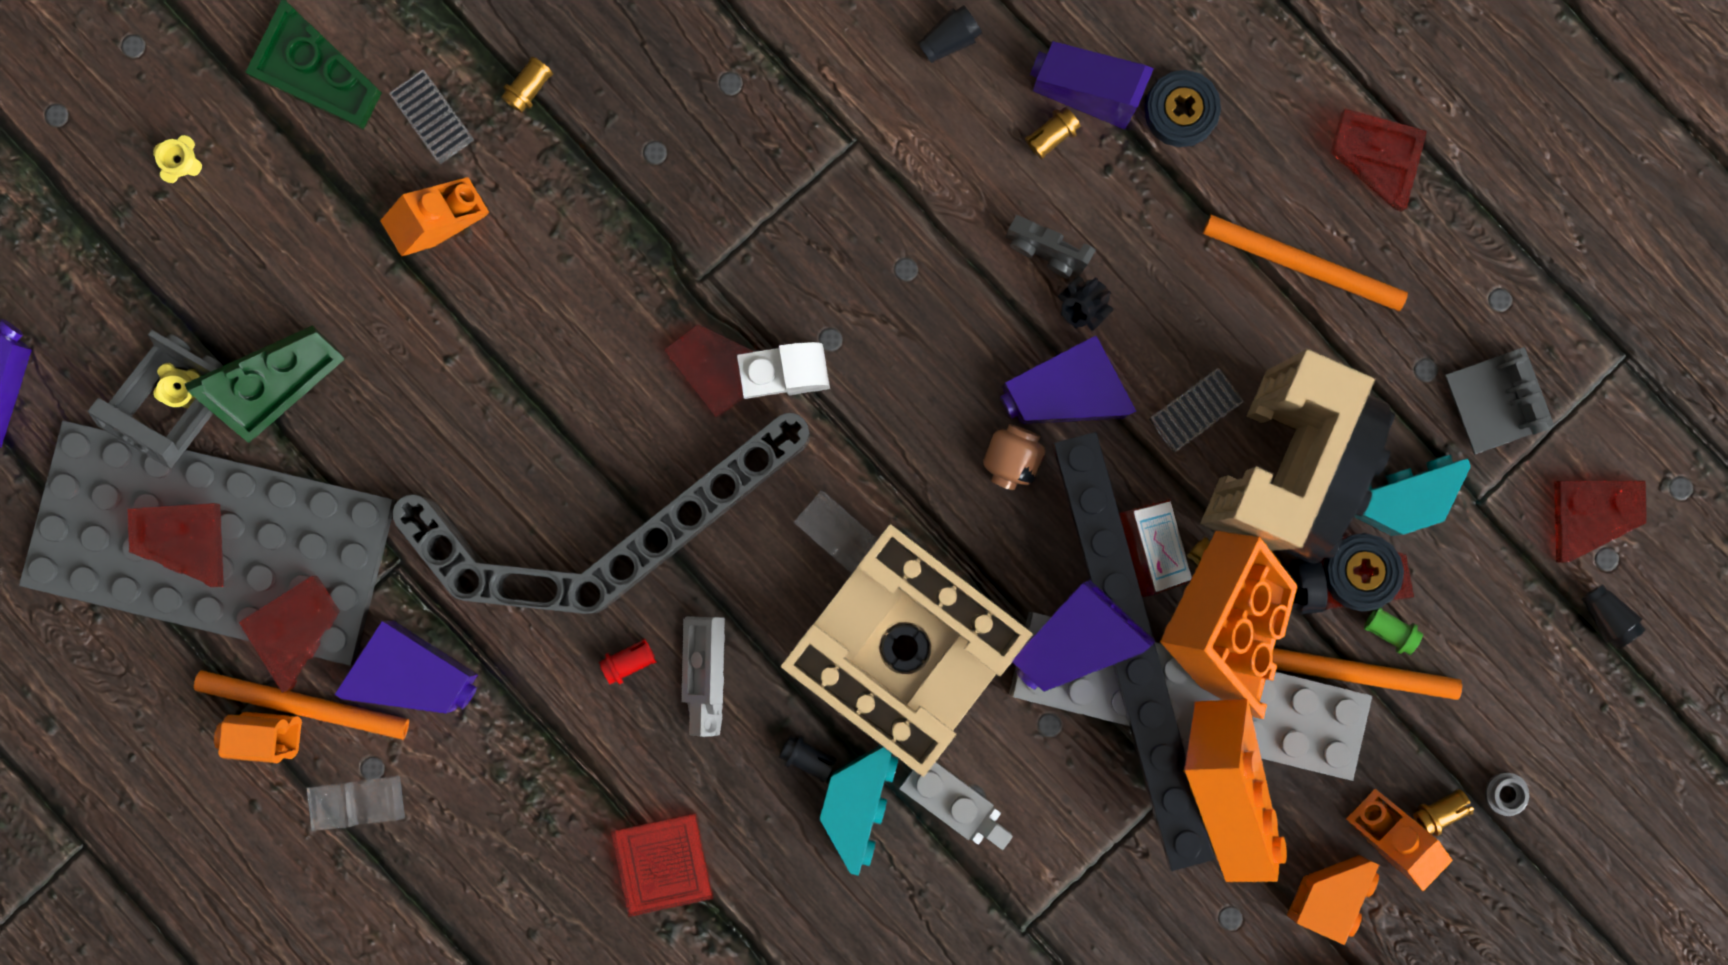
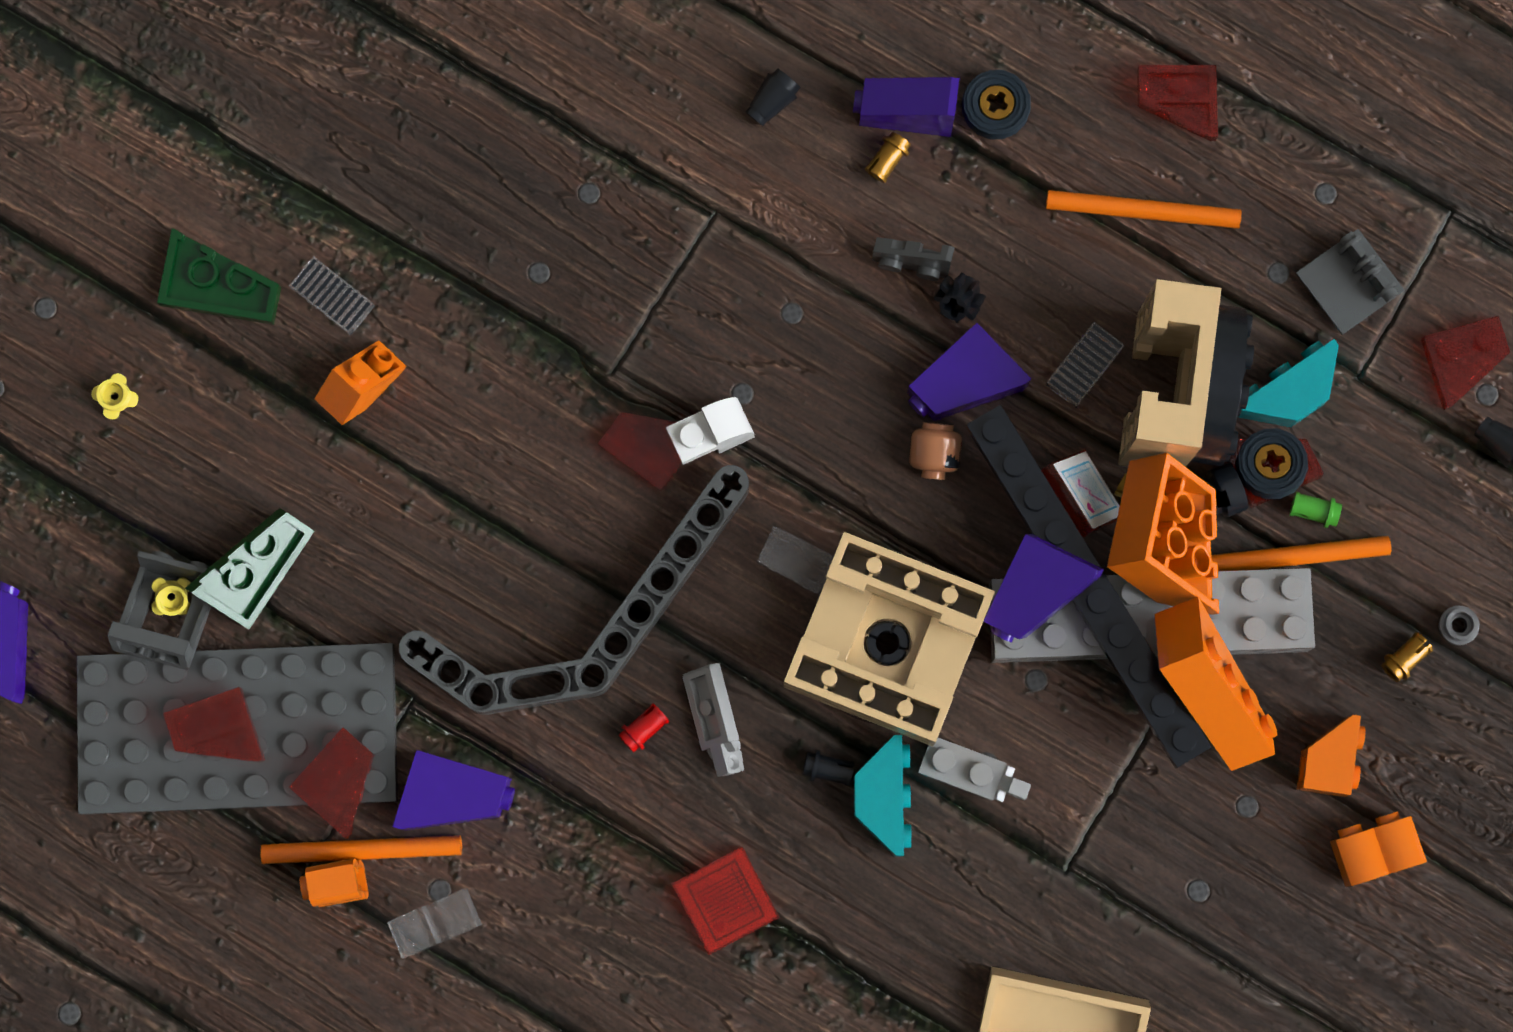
camera: 10 degrees left, 5 degrees down
pearl gold pin [501,57,553,113] -> none
orange slope [1346,789,1453,891] -> none

